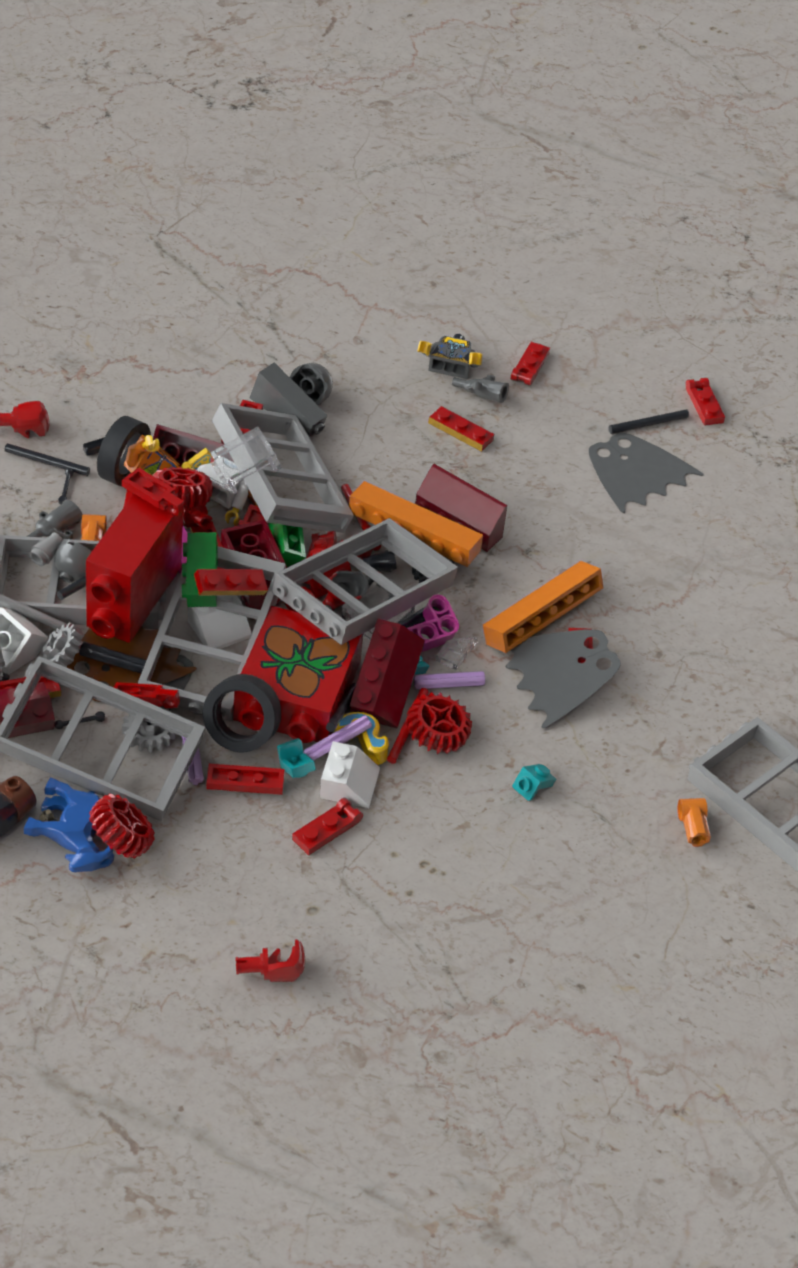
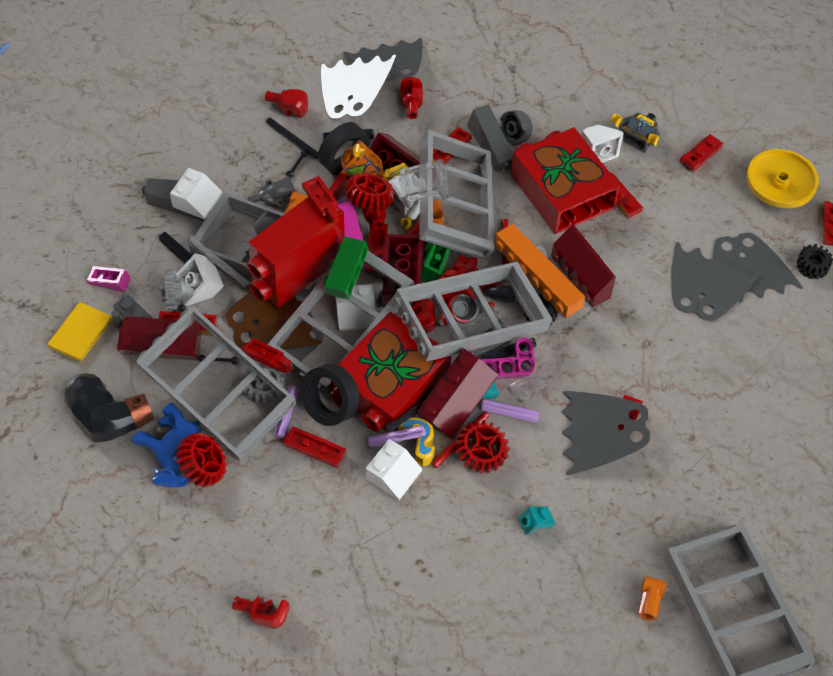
camera: 25 degrees right, 10 degrees up
light grey cone [29,533,63,566] -> none
light grey gear [40,622,84,667] -> none
black axle [79,641,147,673] -> none
red plate [194,569,268,596] -> none
teal bracket [277,738,316,778] -> none
red plate [292,797,364,856] -> none
dark grey piece [452,375,509,403] -> none
orange brick [483,561,604,653] -> none
black bar [608,409,689,434] -> none
none -> piece [321,55,396,118]
none -> dark grey piece [344,38,422,82]
none -> red piece [400,77,423,119]
none -> red brick [511,127,620,234]
none -> white slope [581,125,624,163]
none -> dark grey piece [672,242,761,321]
none -> yellow dish [746,149,819,208]
none -> black tyre [796,244,833,279]

